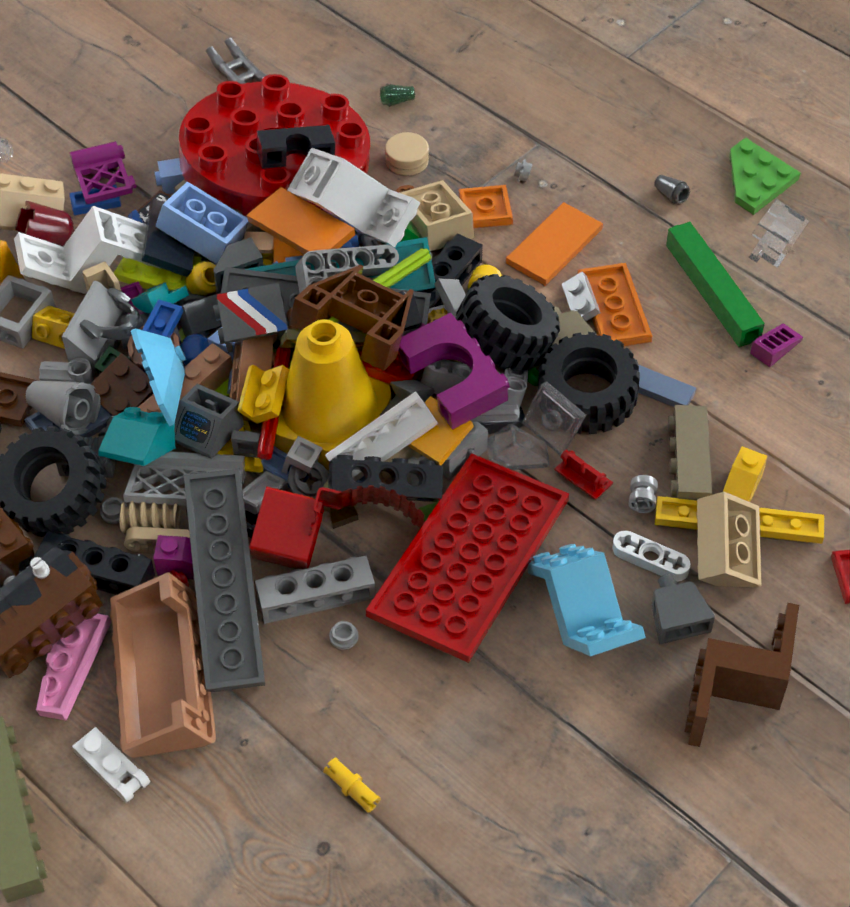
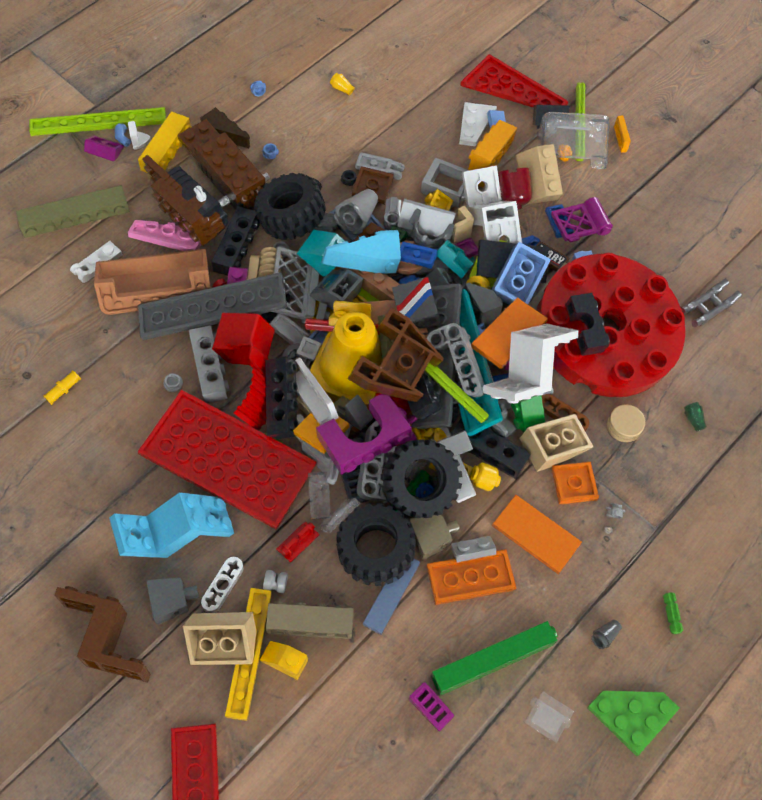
camera: 85 degrees right, 10 degrees up
none -> bright green axle [663,592,683,634]

